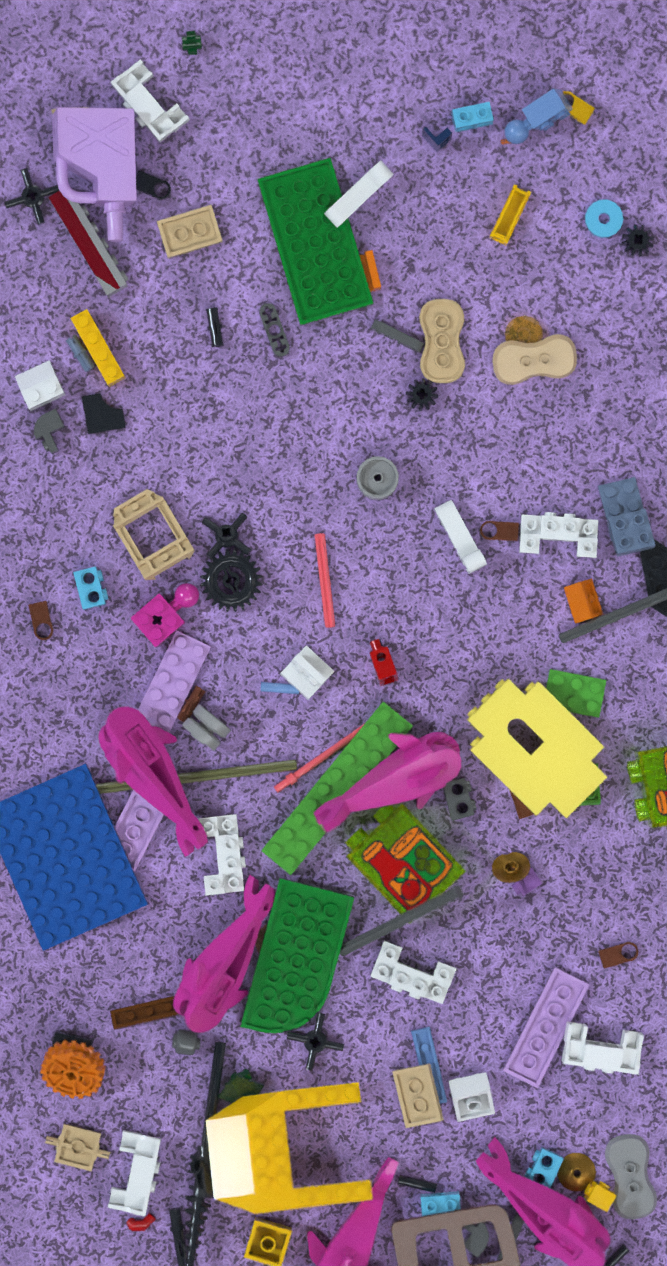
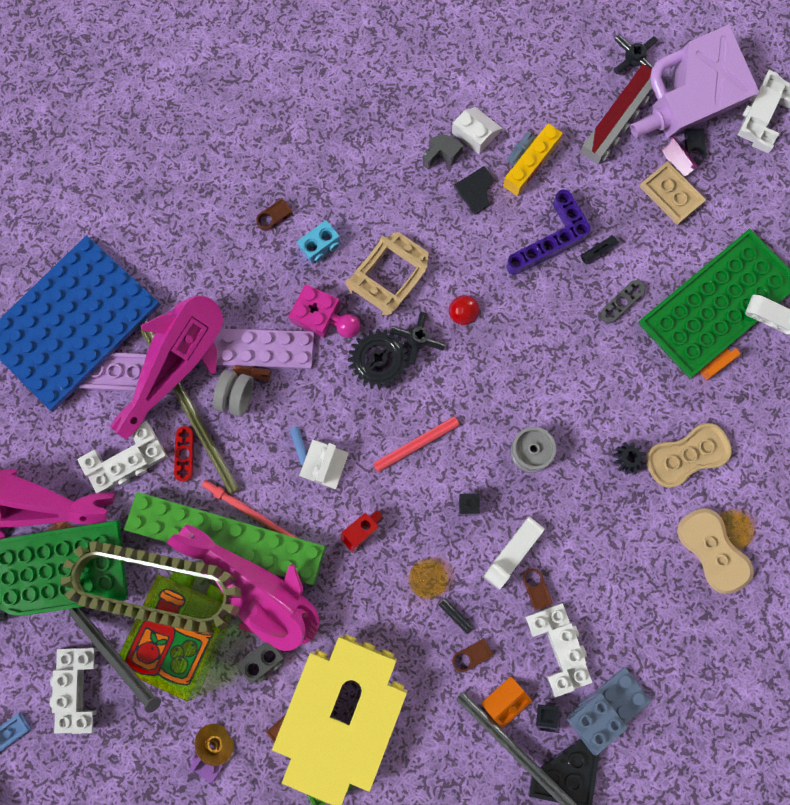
camera: 75 degrees right, 10 degrees down
dark grey beam [371,320,424,353] -> none
bright green plate [546,669,606,718] -> none
none -> olive piece [61,542,242,634]
none -> red beam [174,426,195,482]
none -> clear yellow tile [409,559,448,599]
none -> black piece [439,598,473,634]
none -> red piece [449,295,479,325]
none -> copper piece [452,638,493,672]
none -> black brick [459,494,480,516]
none -> dark purple beam [506,189,591,275]
none -> black brick [536,704,561,733]
none -> panel [661,137,699,178]

